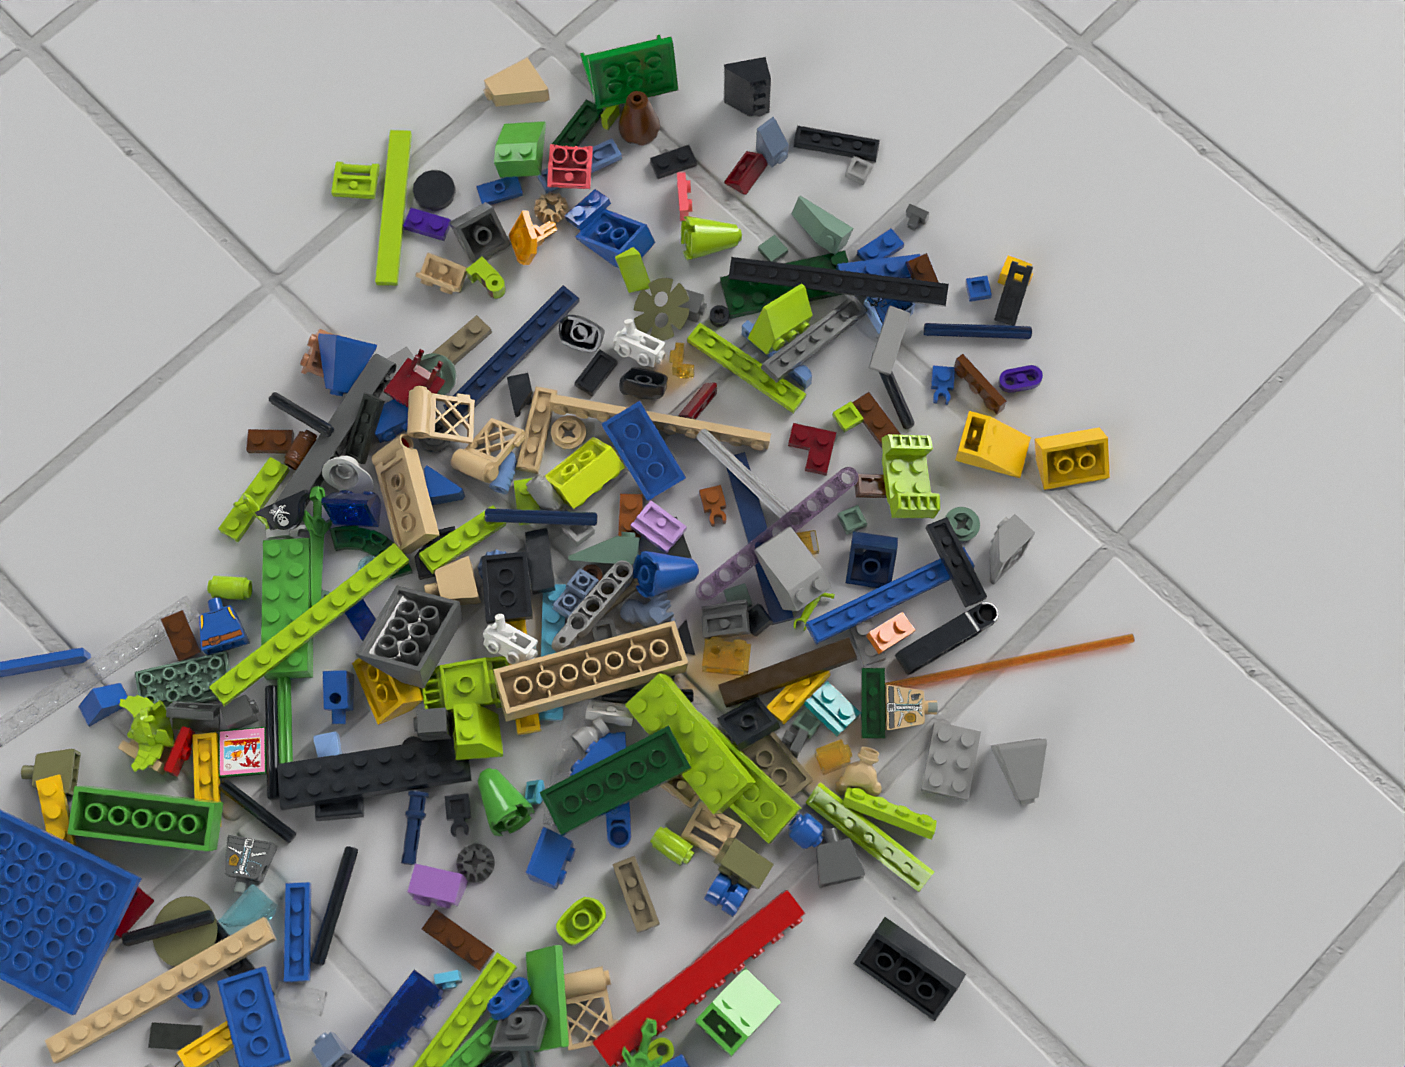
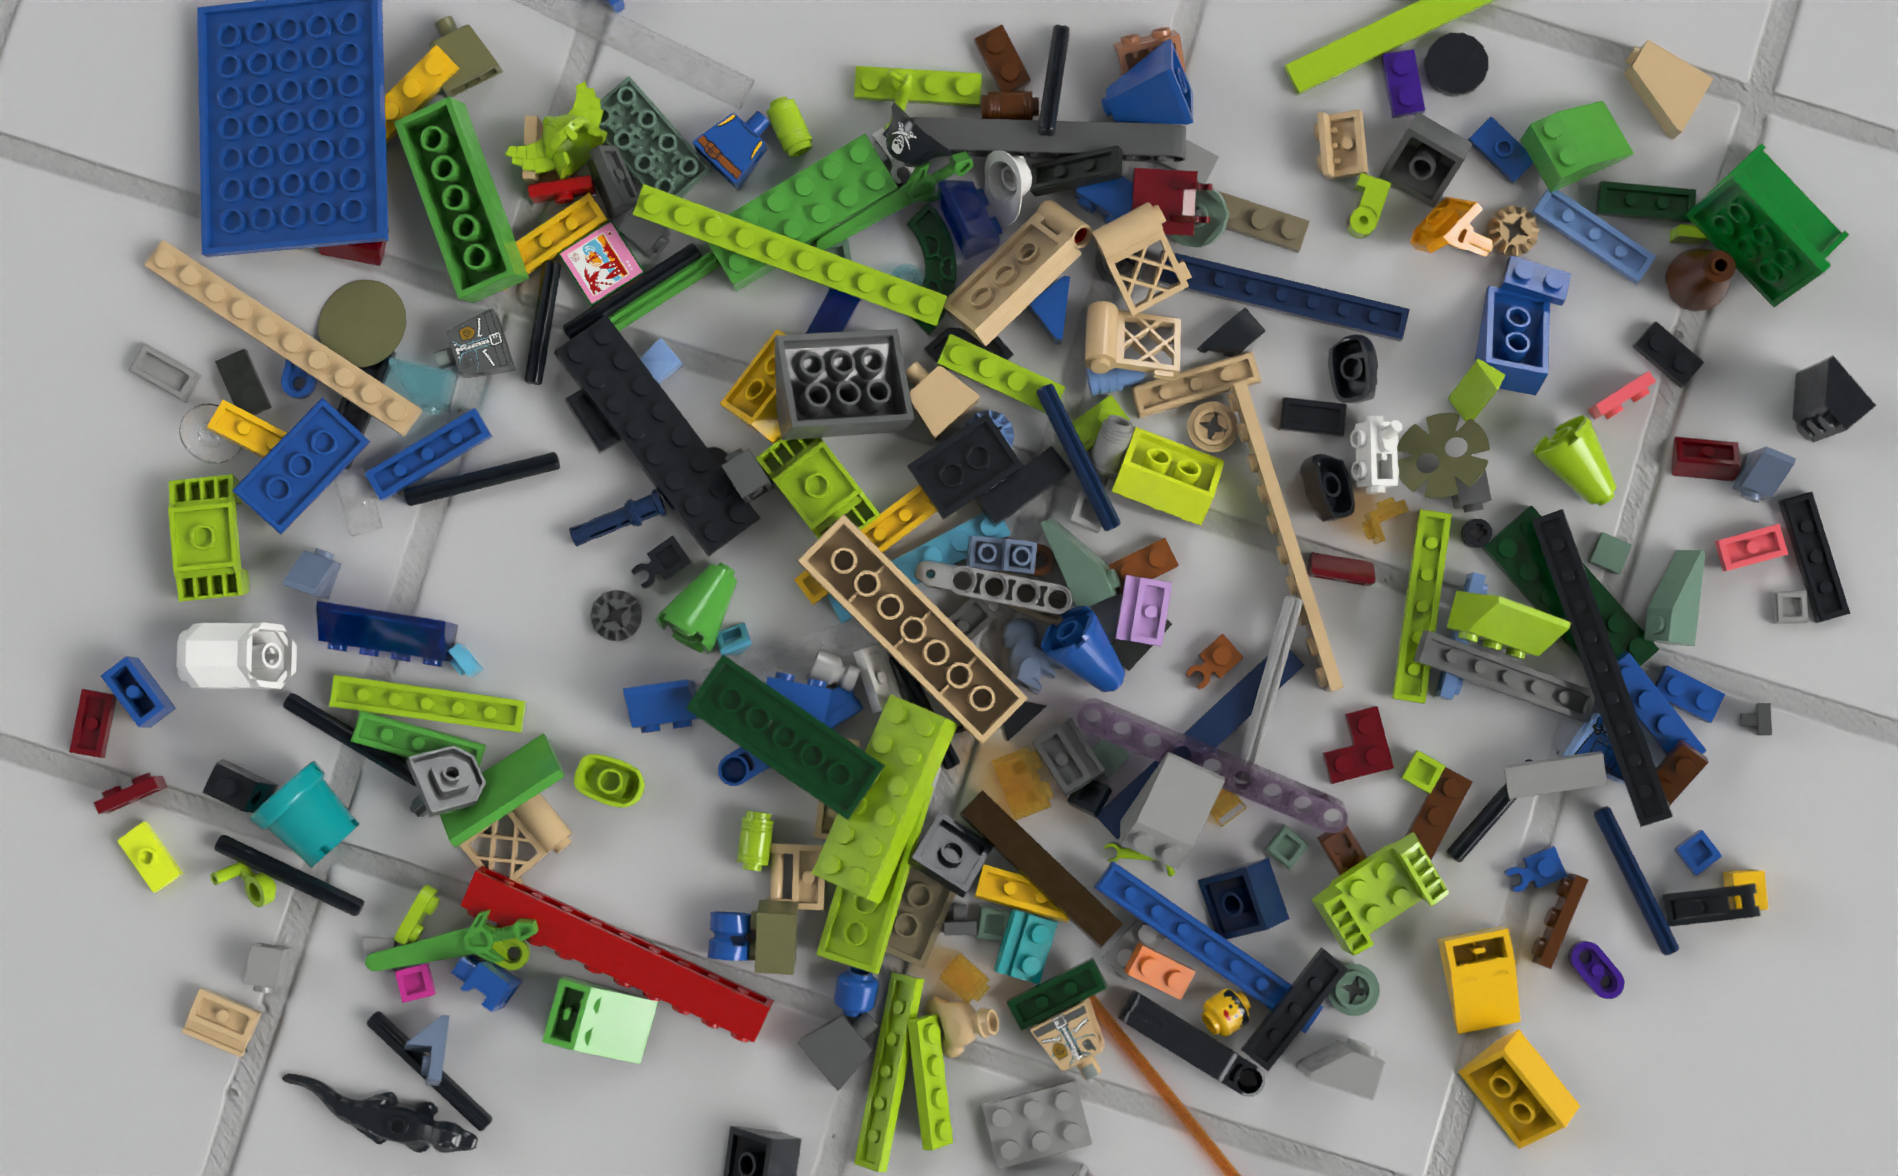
camera: 60 degrees right, 15 degrees up
blue slope [78,683,128,727] -> none
black axle [121,910,215,946] -> none
reddish brown plate [161,610,201,661] -> none
blue torso [323,670,354,725] -> none
medium lavender slope [407,863,468,909] -> none
reddish brown plate [422,909,495,972] -> none
lime slope [451,703,503,760] -> none
white brick [483,614,538,665] -> none
blue plate [487,977,531,1020] -> none
coral slope [547,144,593,189] -> none
blue plate [601,401,686,501] -> none
dark tan plate [612,856,660,934] -> none
none -> yellow head [1201,988,1251,1037]
none -> coral plate [1714,524,1788,572]

